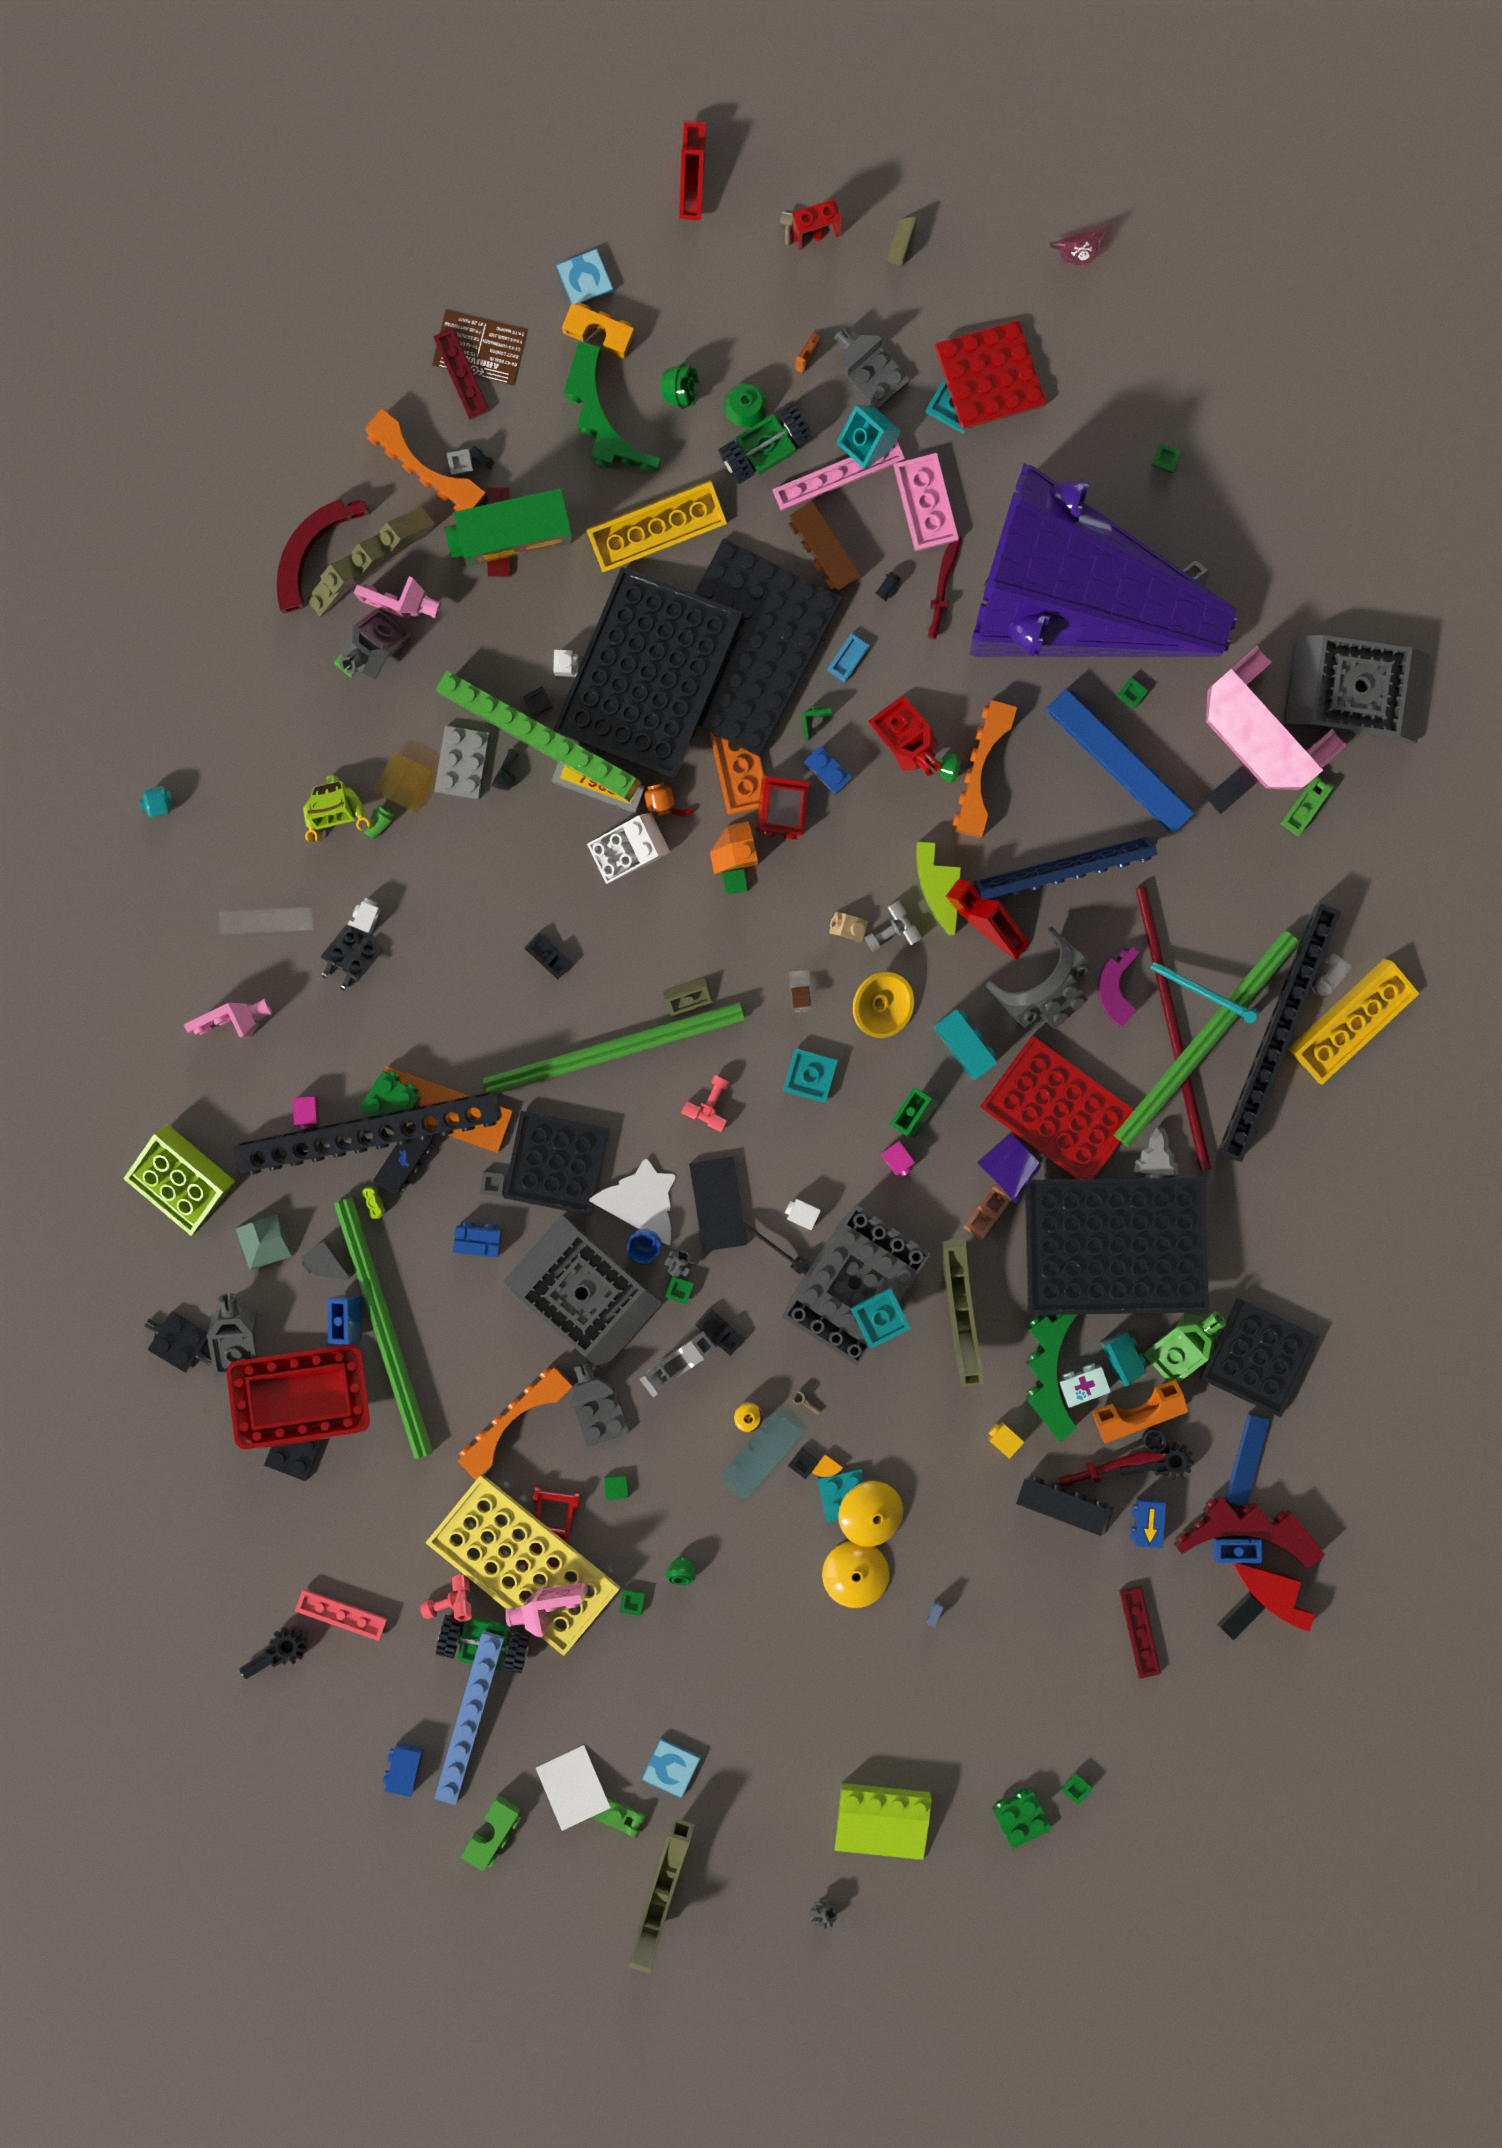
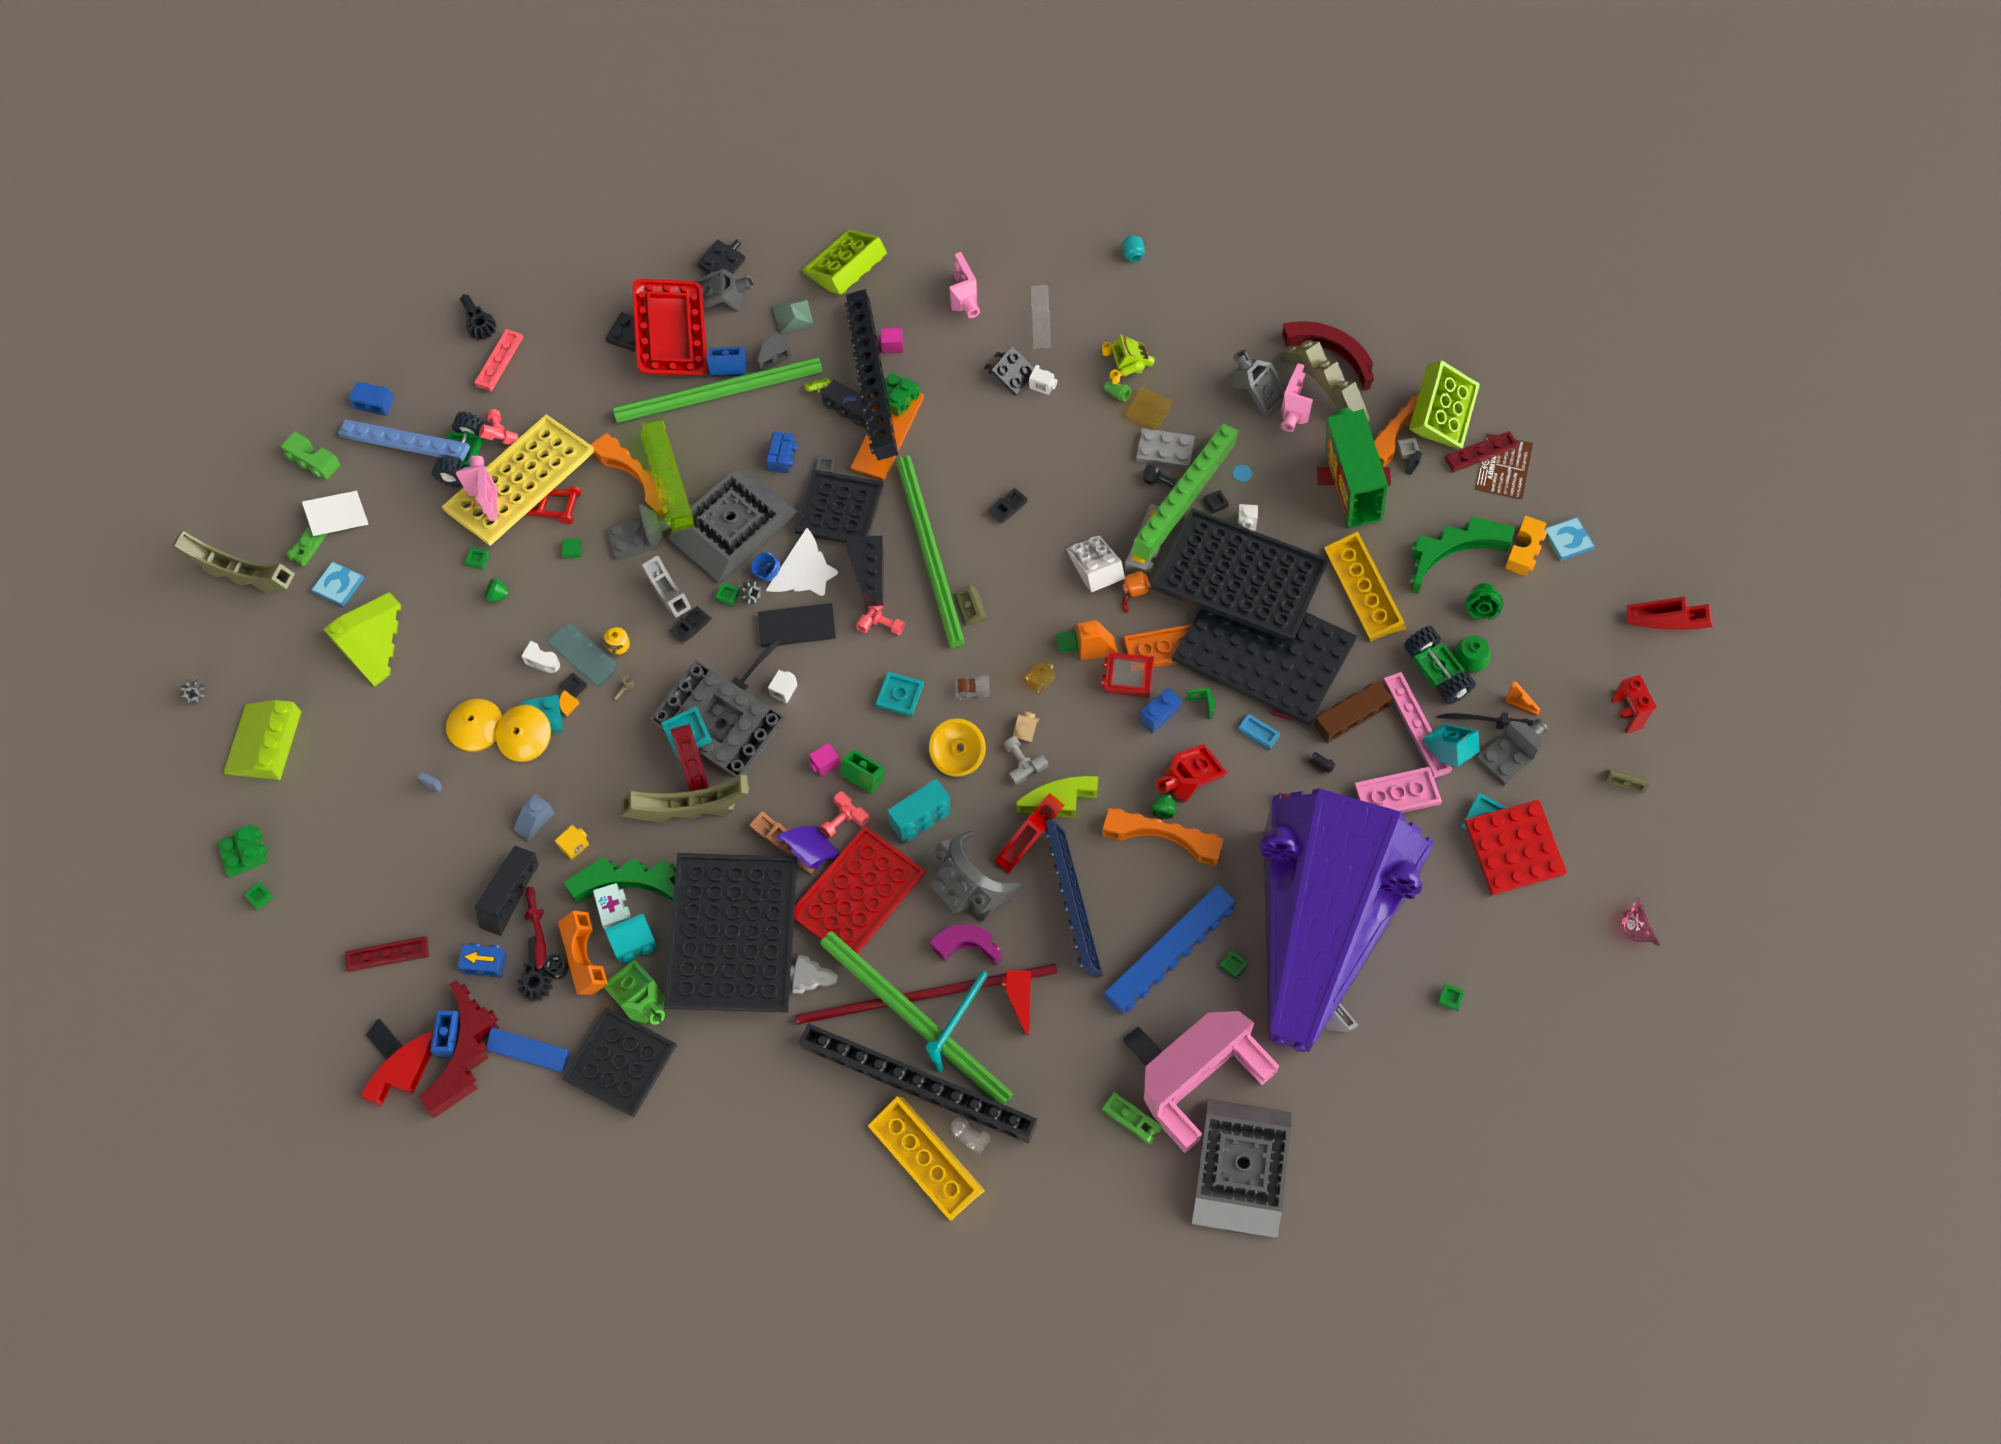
camera: 90 degrees right, 25 degrees down
none -> lime slope [324,592,401,687]
none -> sand blue slope [513,793,555,842]
none -> white leg [521,641,560,673]
none -> clear neon green brick [640,418,694,532]
none -> dark red tile [671,724,709,792]
none -> coral bar [819,791,869,838]
none -> black wedge [846,536,884,607]
none -> red slope [1002,970,1031,1035]
none -> clear yellow brick [1025,661,1055,694]
none -> dark azure sticker [1233,465,1252,482]
none -> lime slope [1409,360,1480,449]
none -> black sword [1437,712,1533,729]

